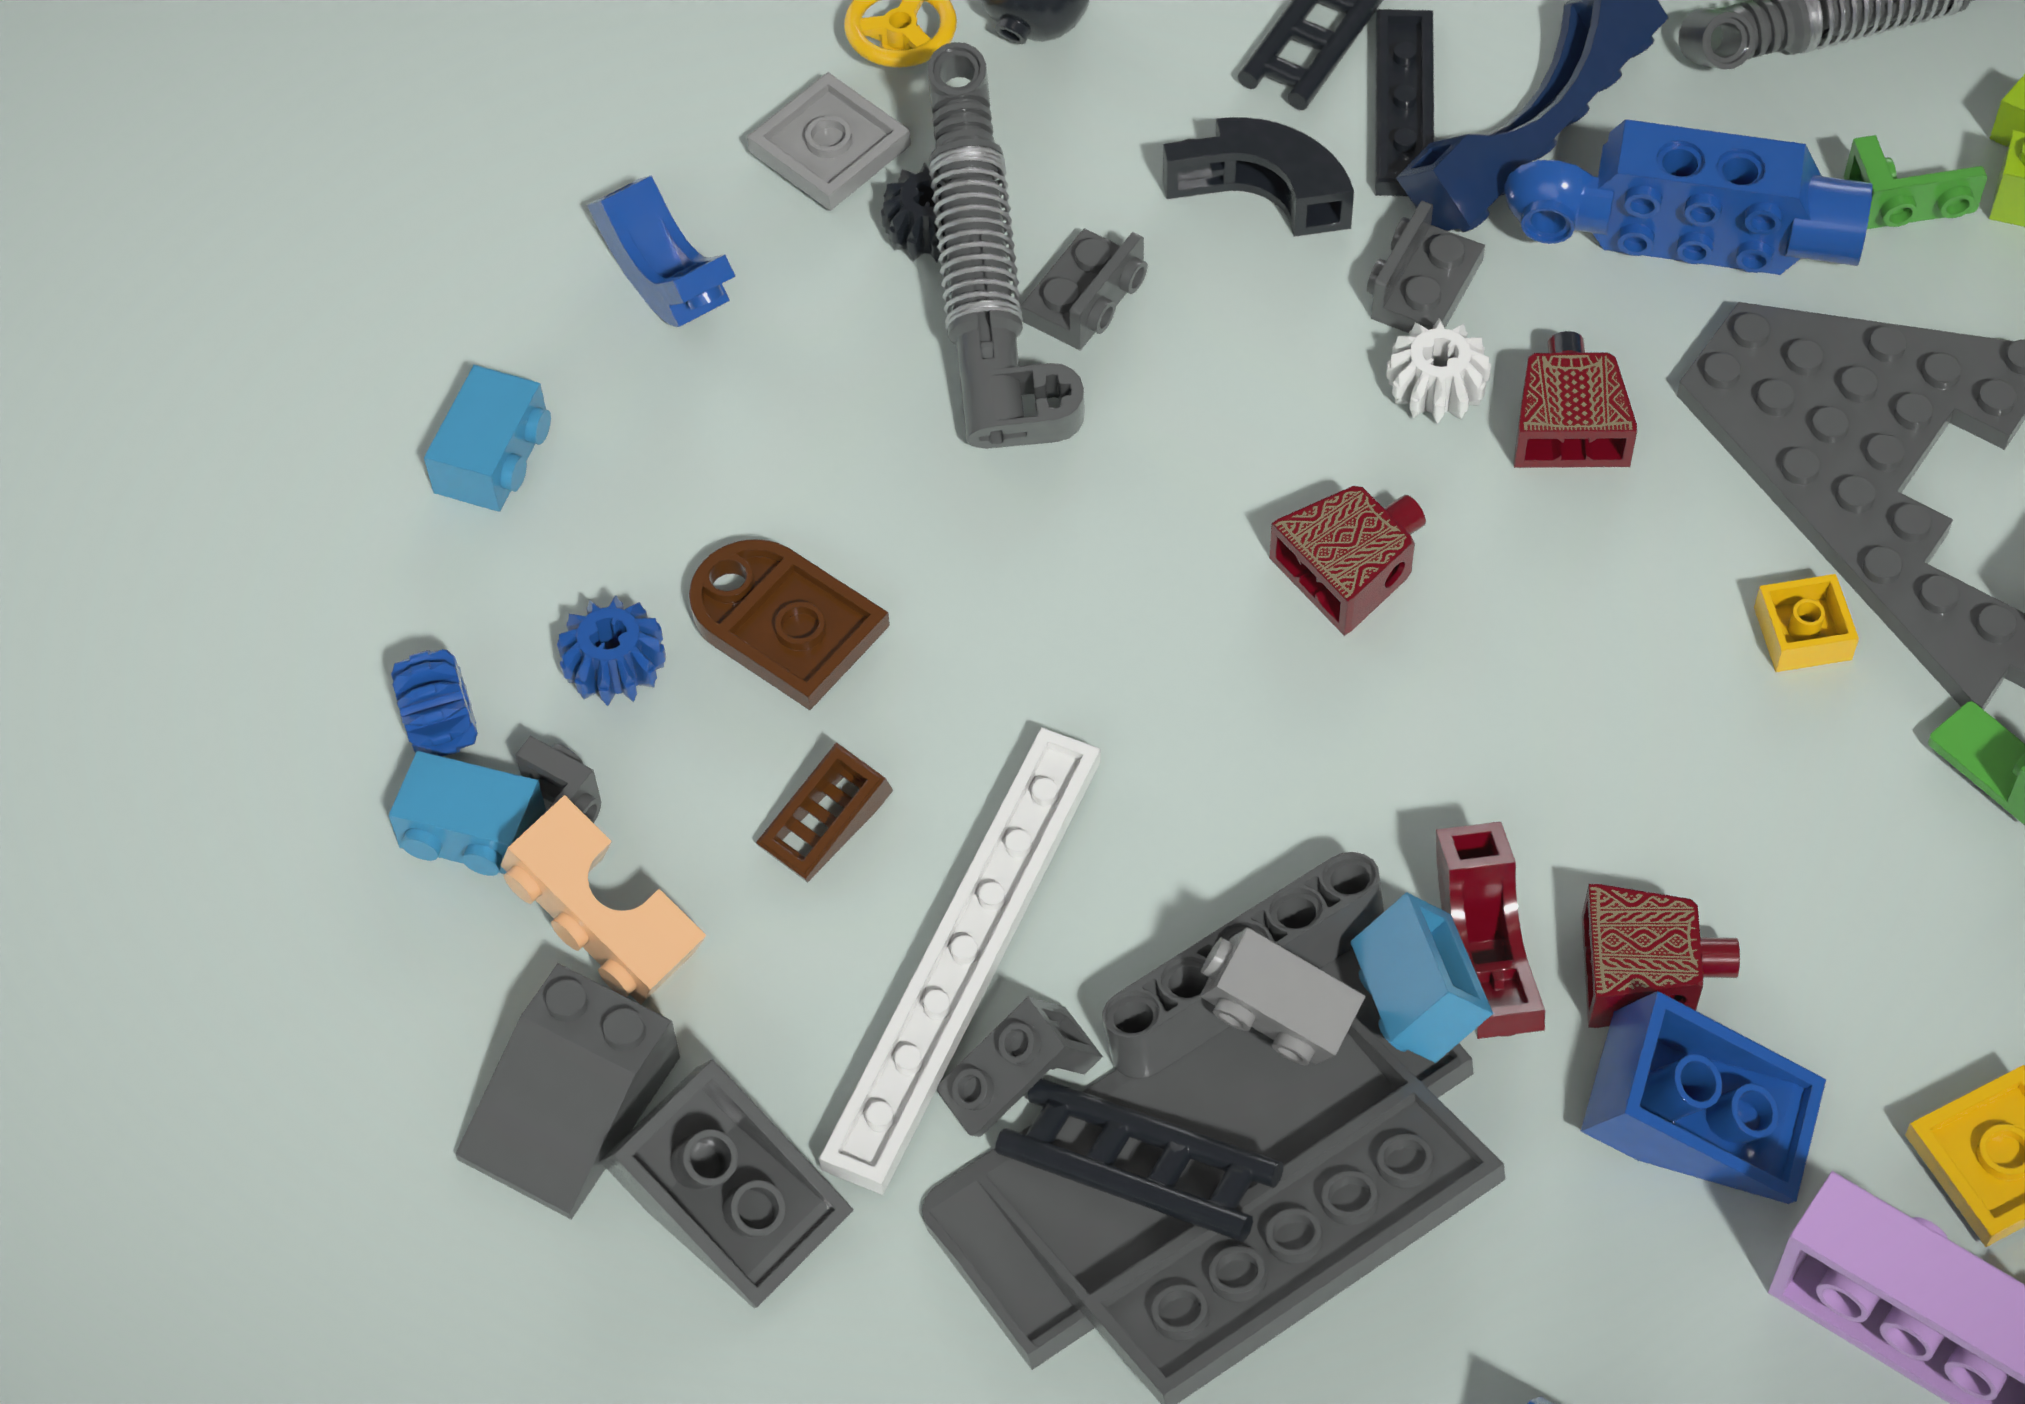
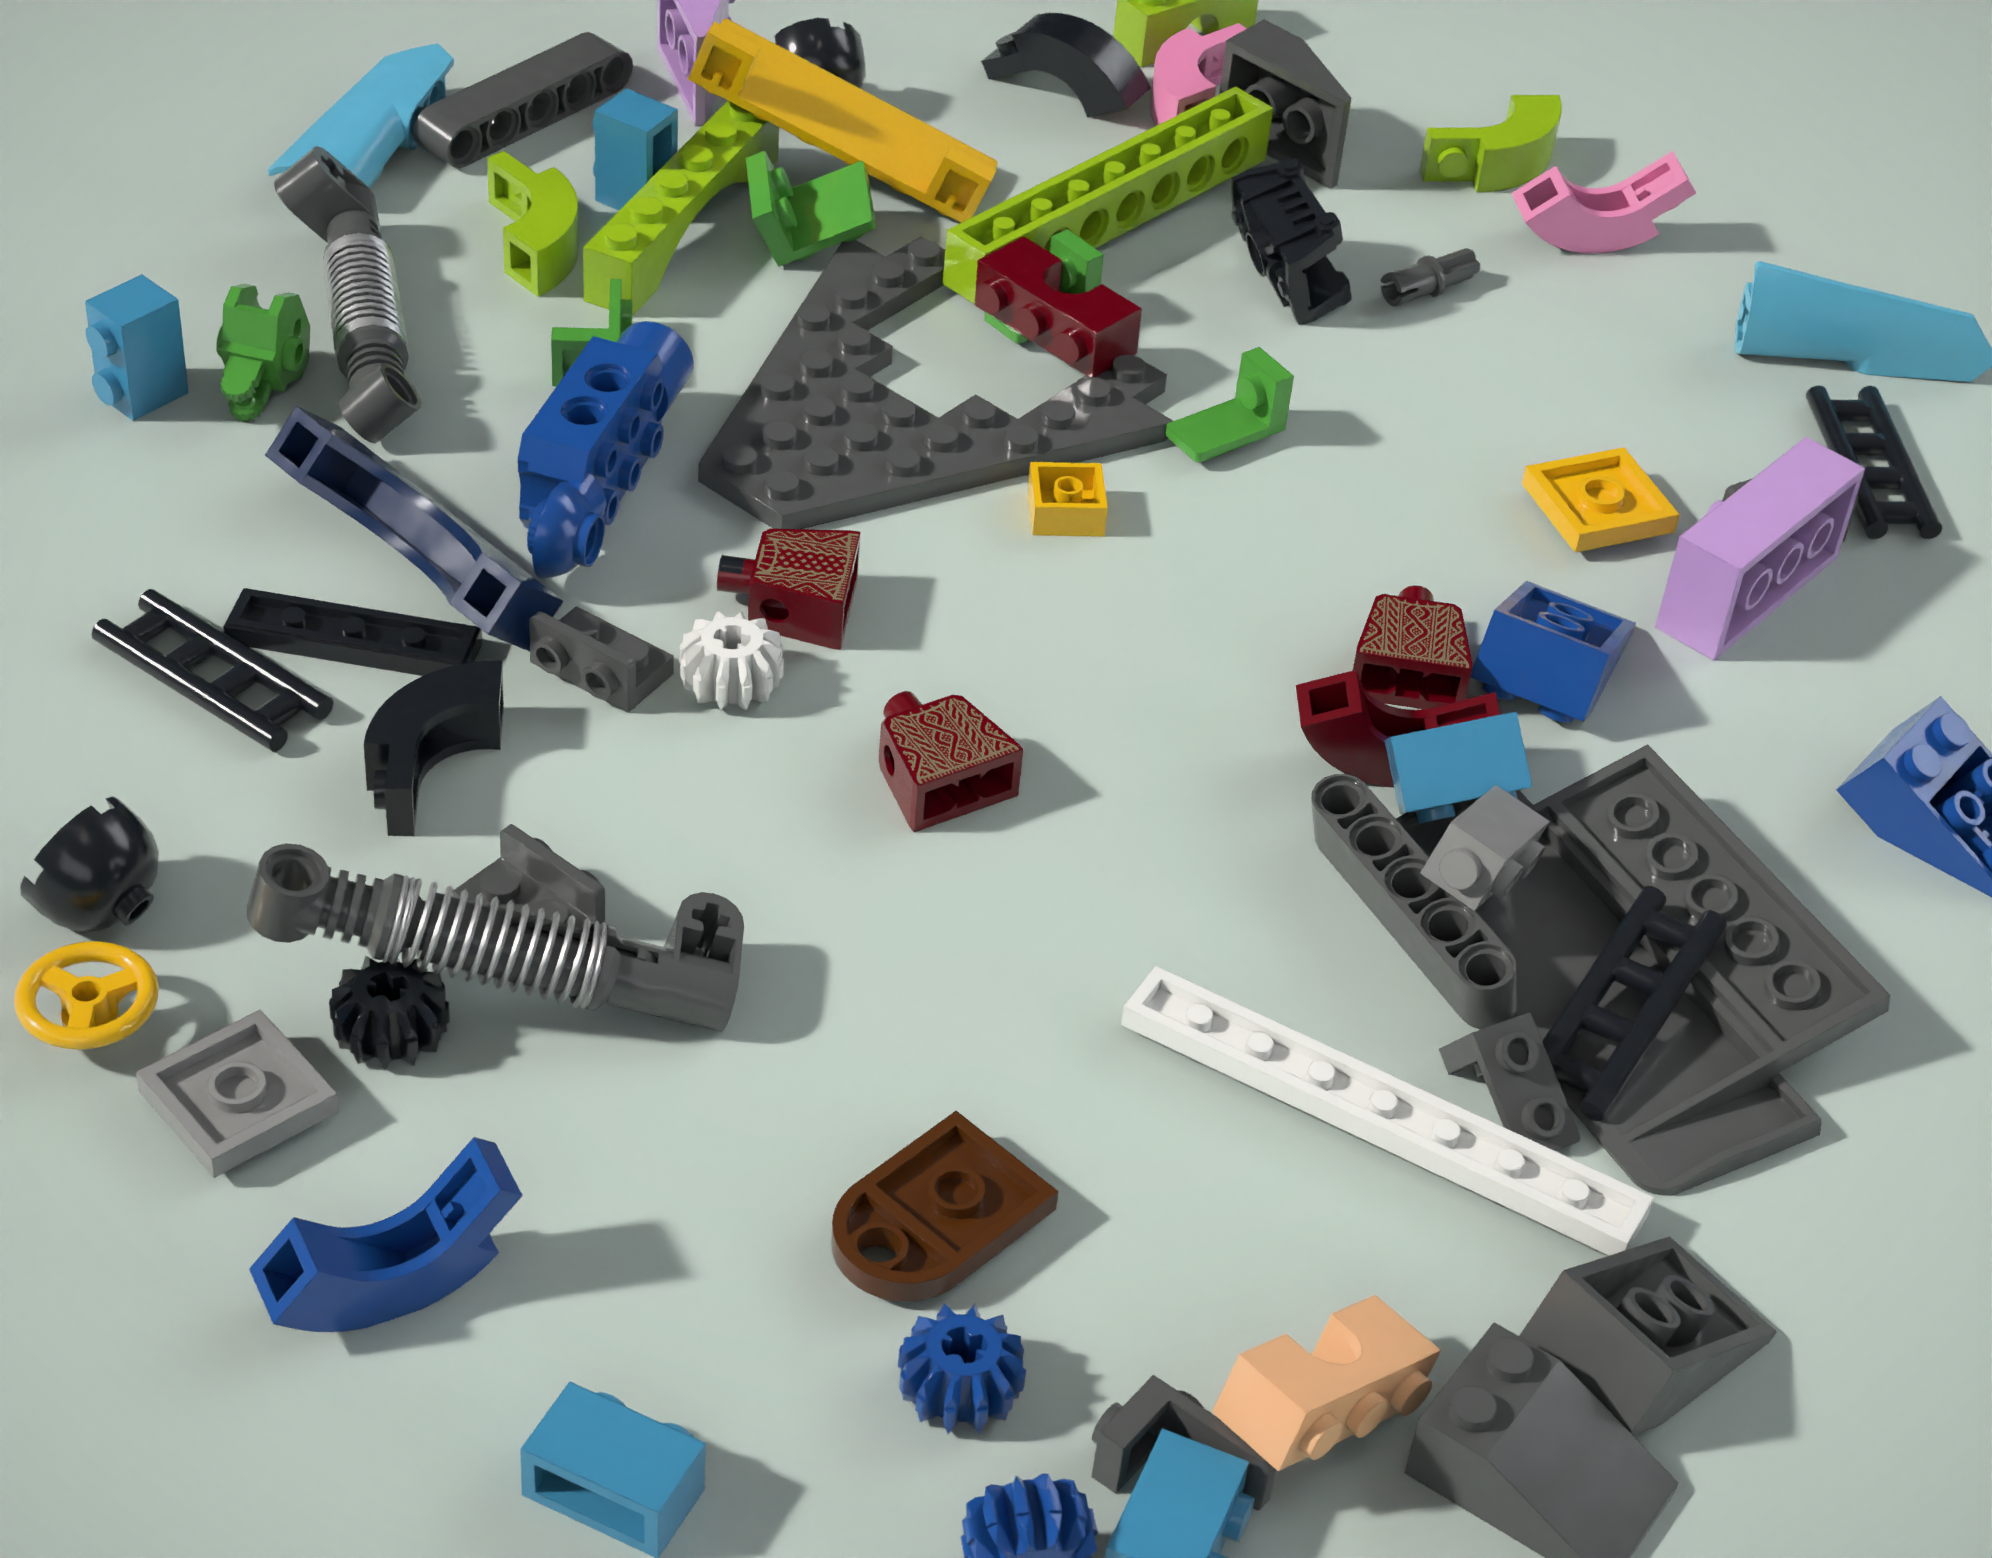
camera: 90 degrees left, 15 degrees down
reddish brown slope [756,742,893,883] -> none

